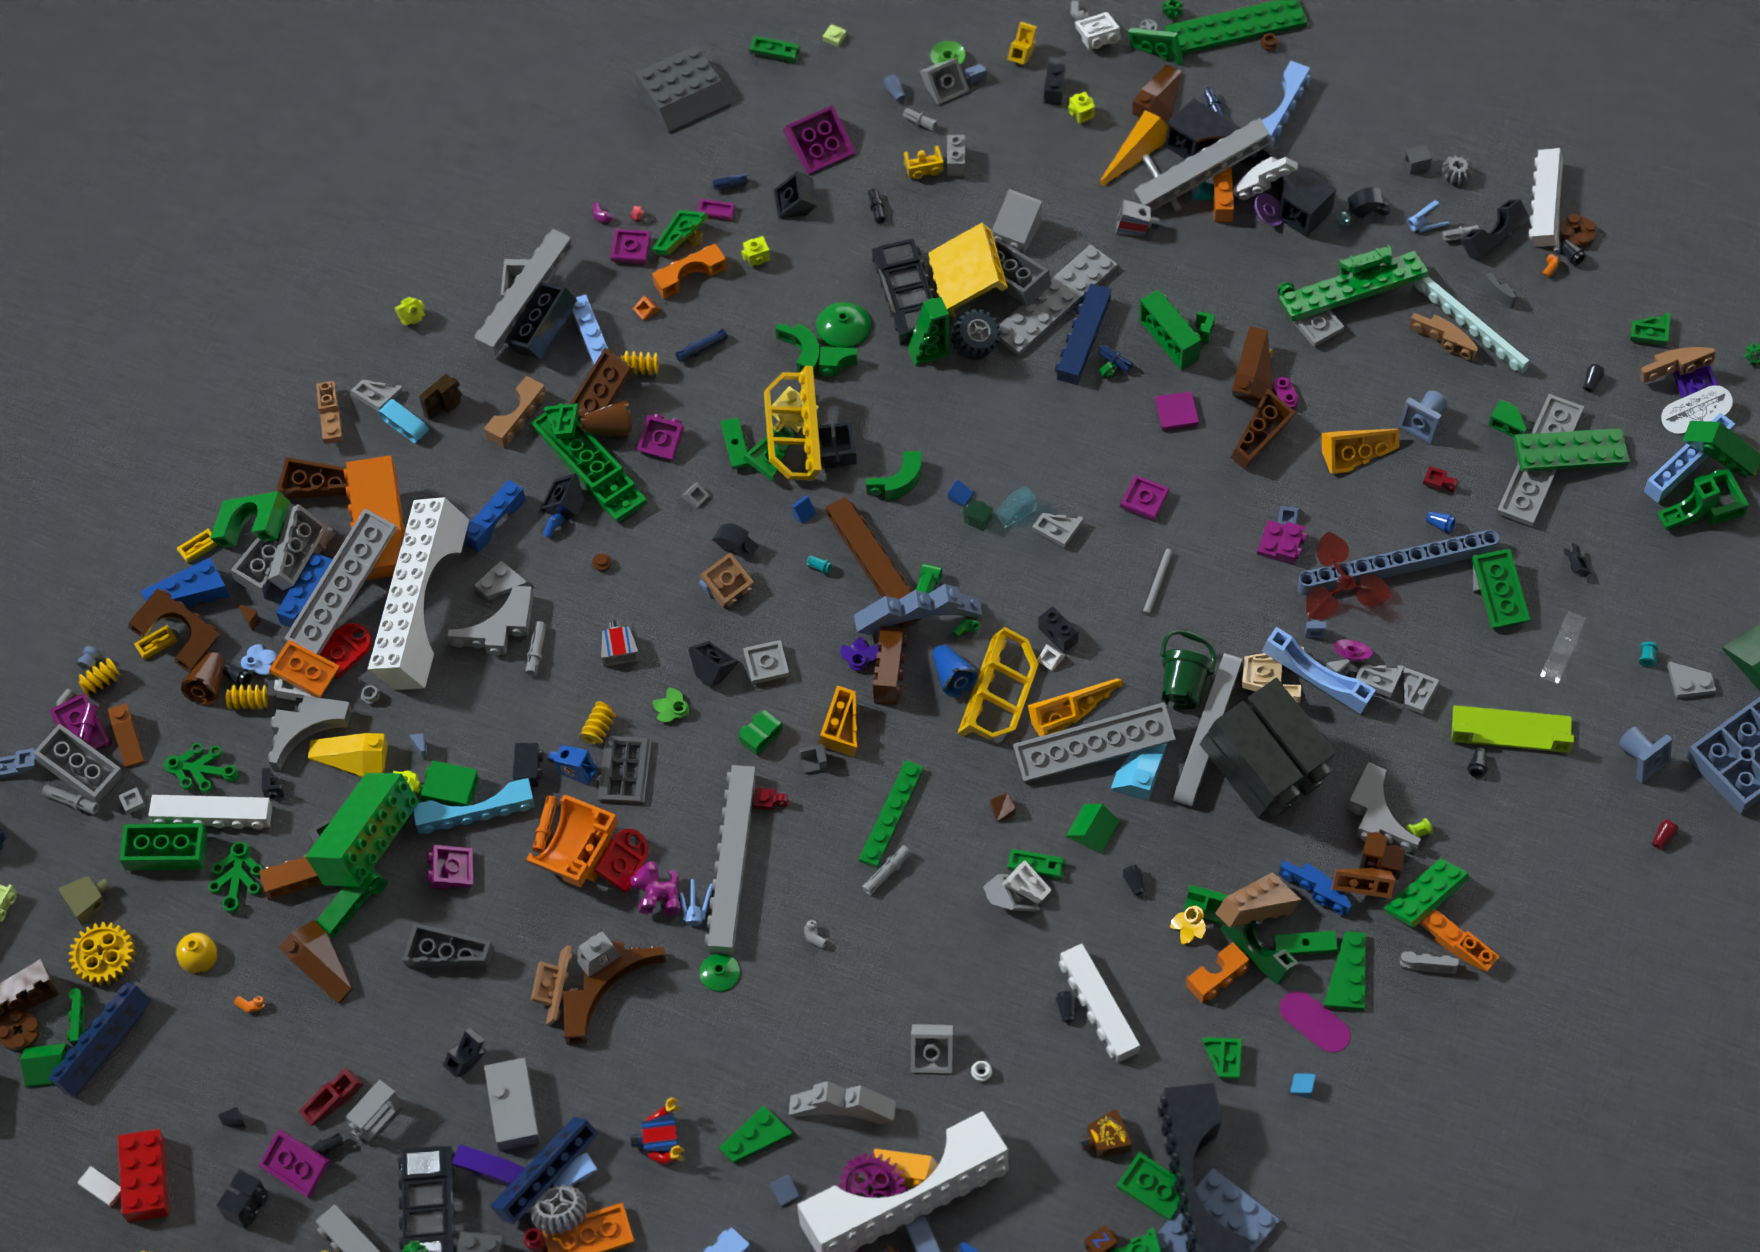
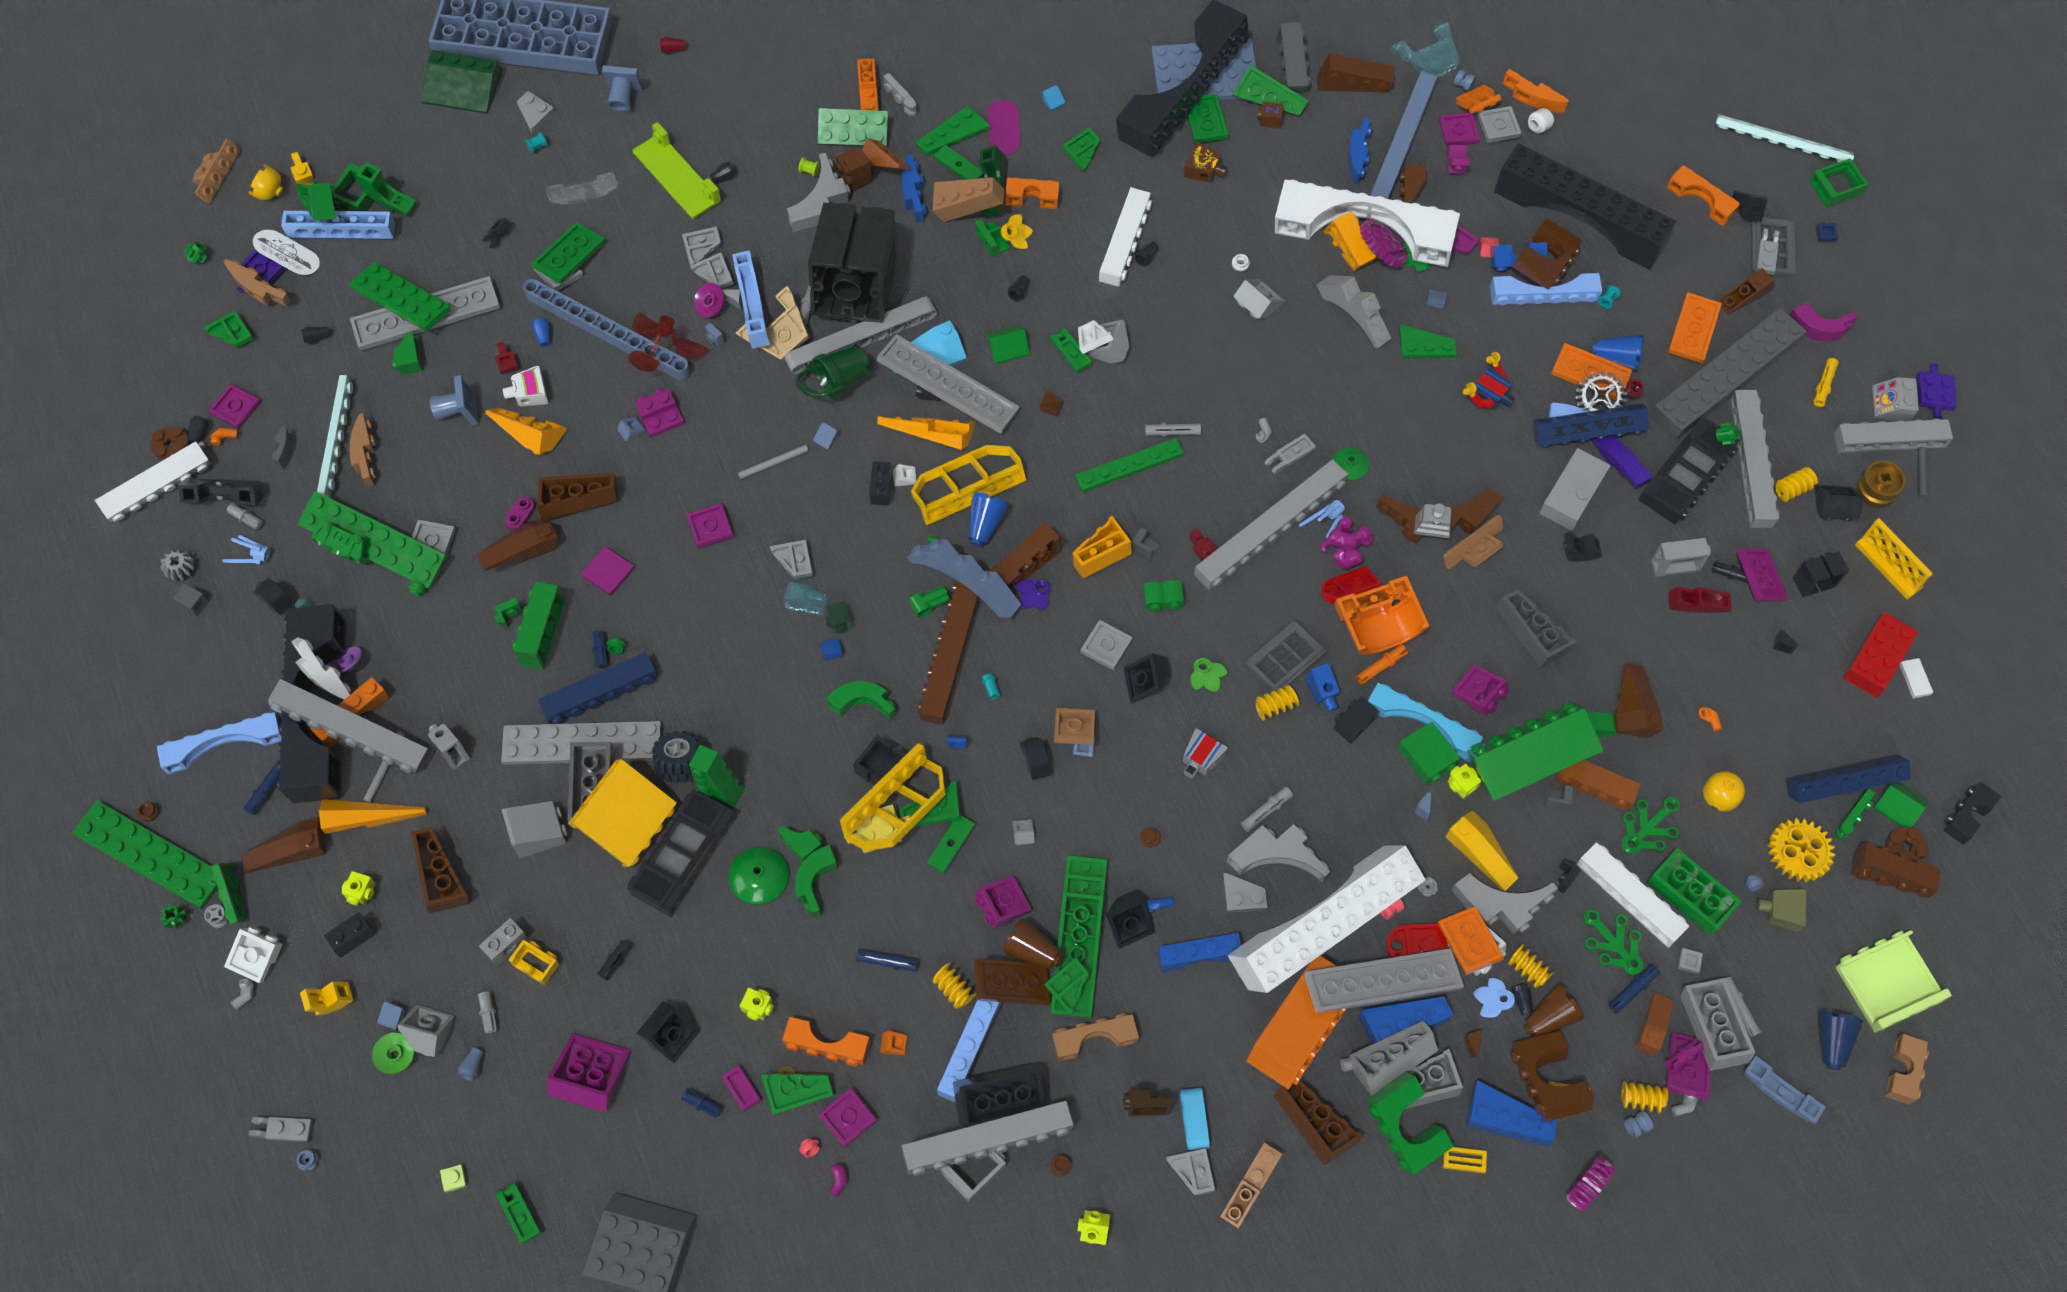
camera: 140 degrees left, 5 degrees up
none -> magenta tile [208,384,262,430]
none -> reddish brown wedge [411,827,469,914]
none -> white torso [503,366,549,406]
none -> sand blue slope [813,422,838,450]
none -> reddish brown plate [1050,1155,1071,1177]
none -> light grey hinge [1265,433,1316,474]
none -> magenta gear [1566,1156,1615,1211]
none -> dark blue pin [1608,964,1660,1014]
none -> sand blue plate [1744,874,1764,892]

